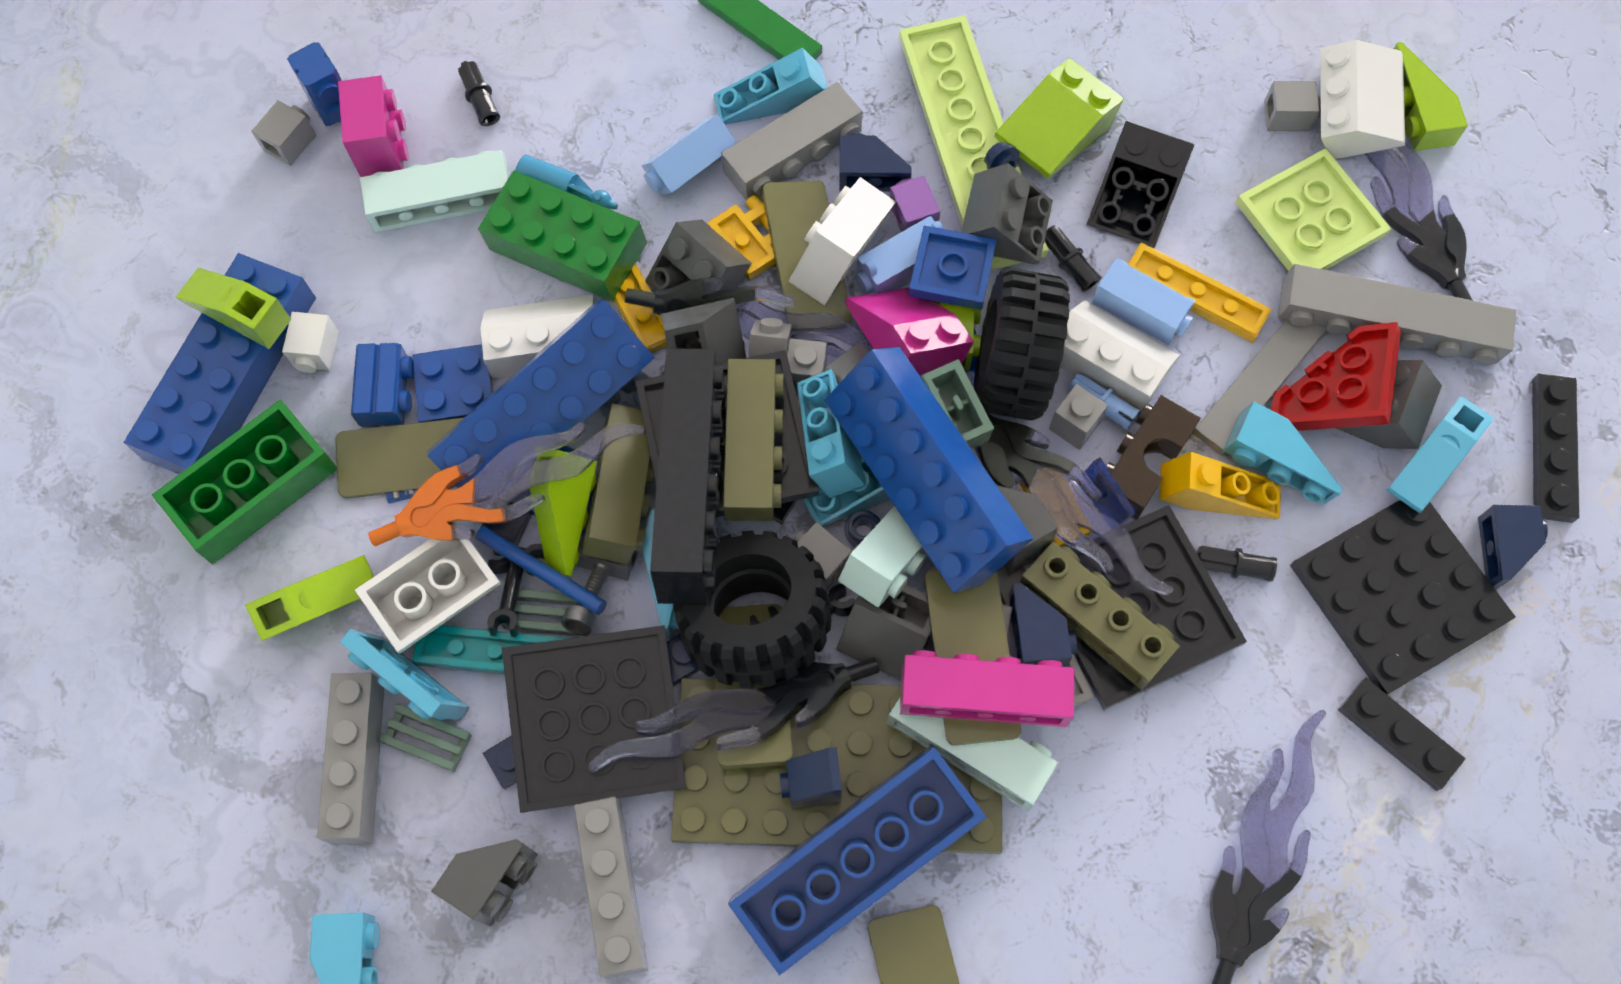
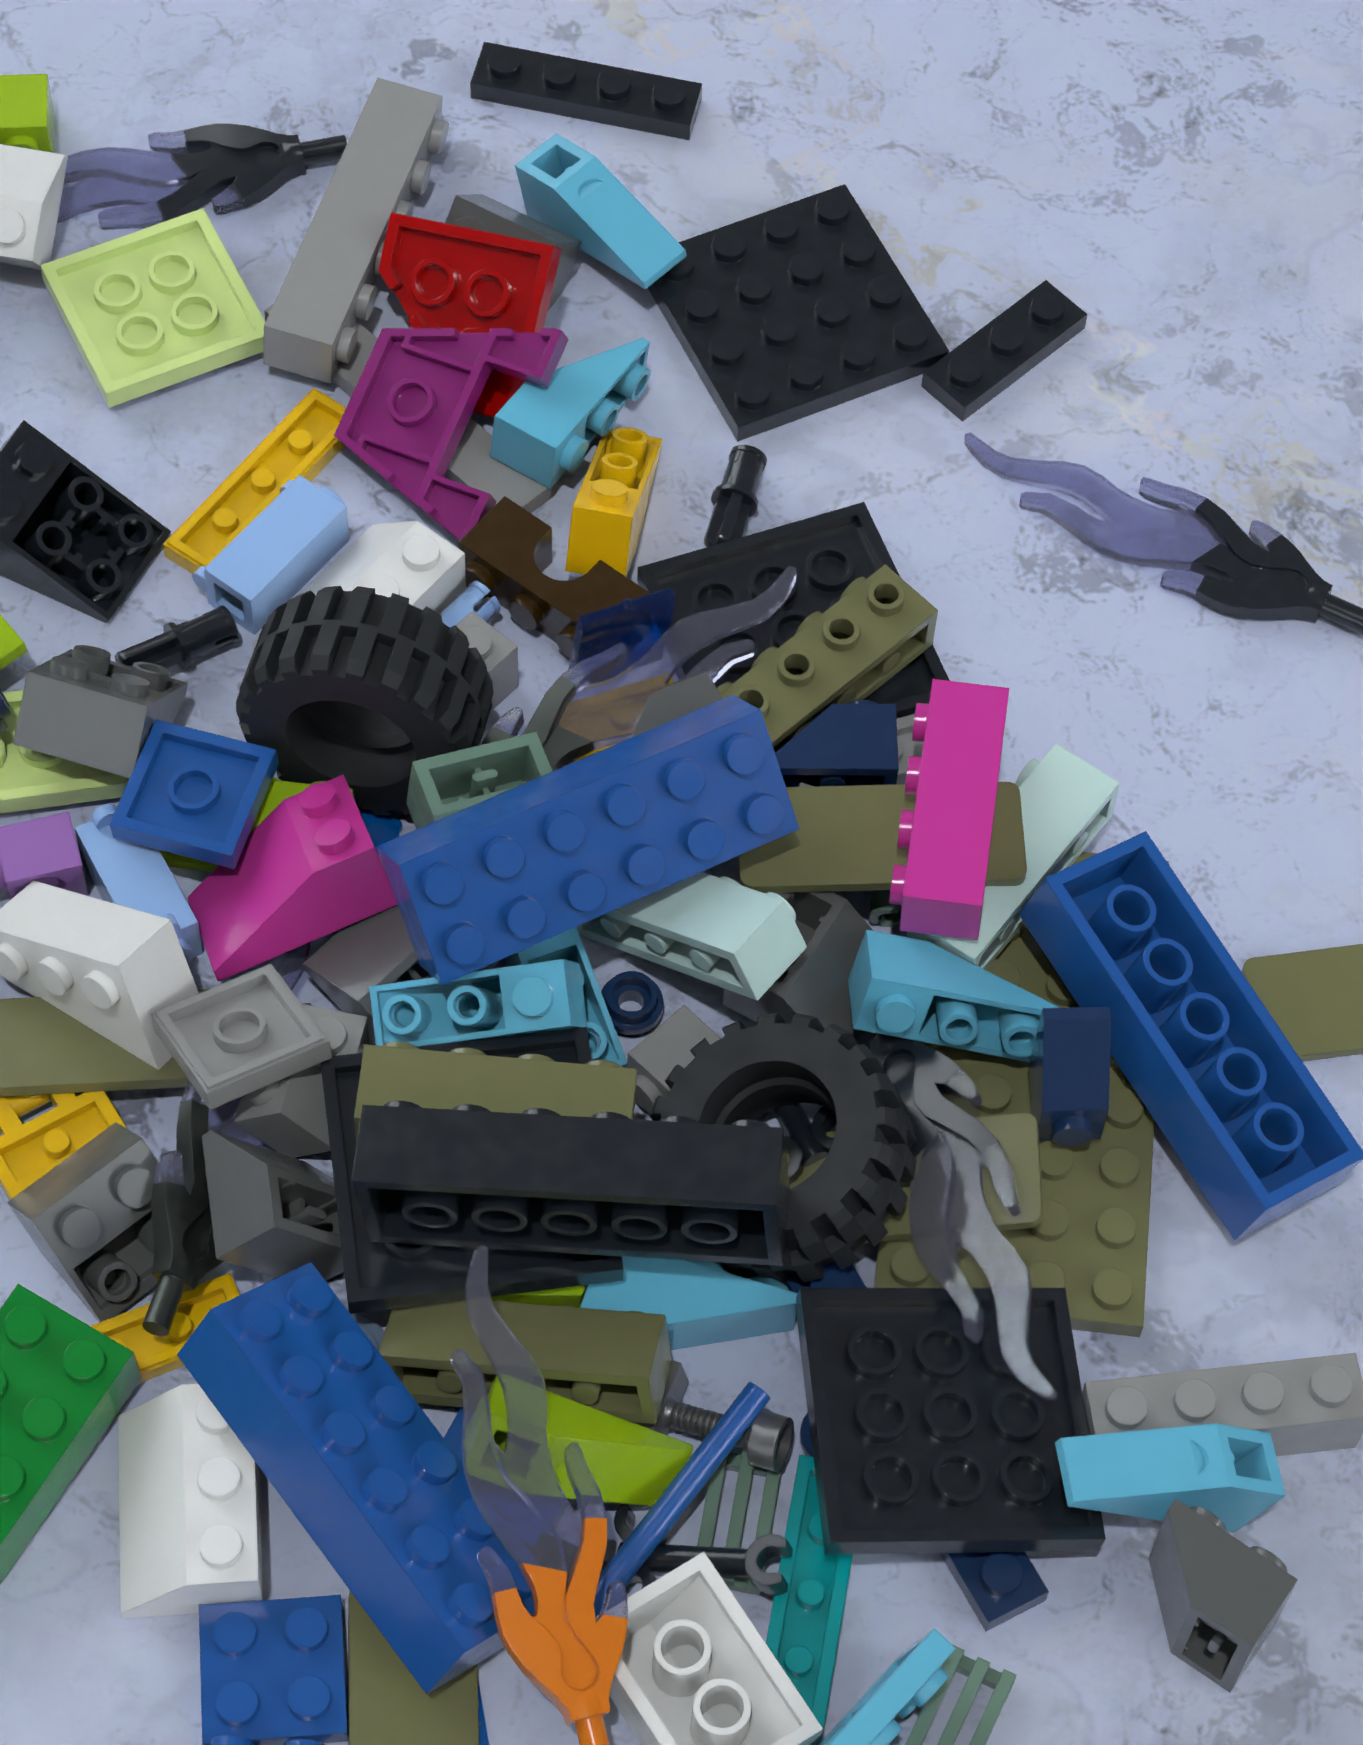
camera: 90 degrees left, 10 degrees down
dark blue slope [1478,505,1548,590] -> none
none -> light grey tile [151,964,332,1110]
none -> magenta wing [334,328,569,541]
none -> medium azure slope [848,929,1060,1062]
none -> medium azure slope [1055,1423,1286,1532]

